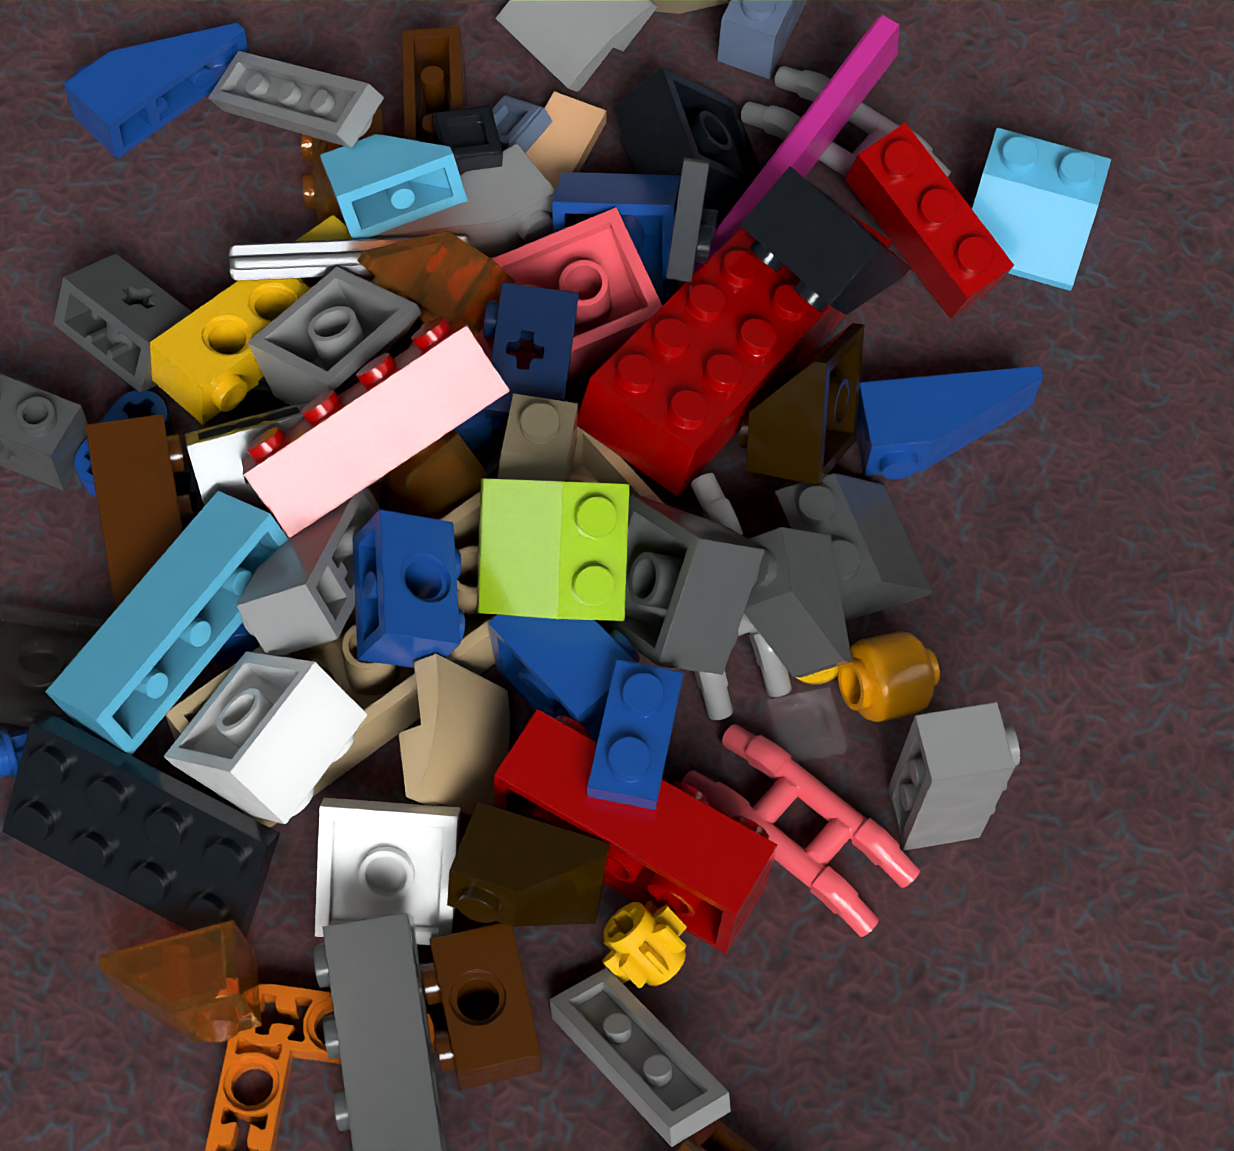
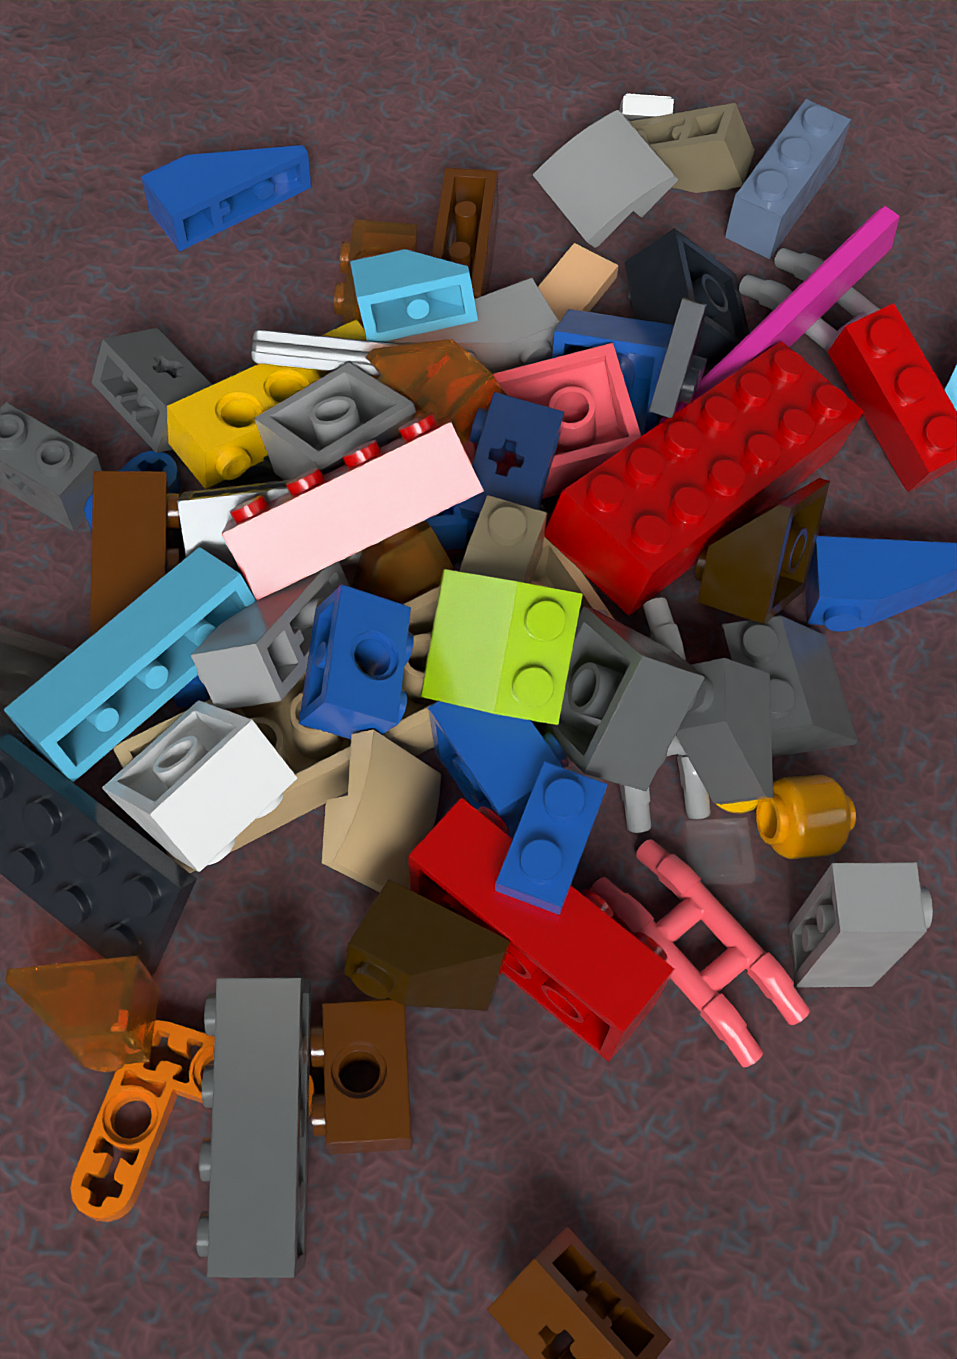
camera: 10 degrees right, 0 degrees up
light grey plate [208,51,384,148] -> none
white plate [315,798,461,945] -> none
black tile [432,106,503,172] -> none
sand blue tile [492,95,552,153] -> none
light grey plate [549,967,731,1147] -> none
yellow gear [602,901,687,988] -> none
black slope [740,166,911,315] -> none

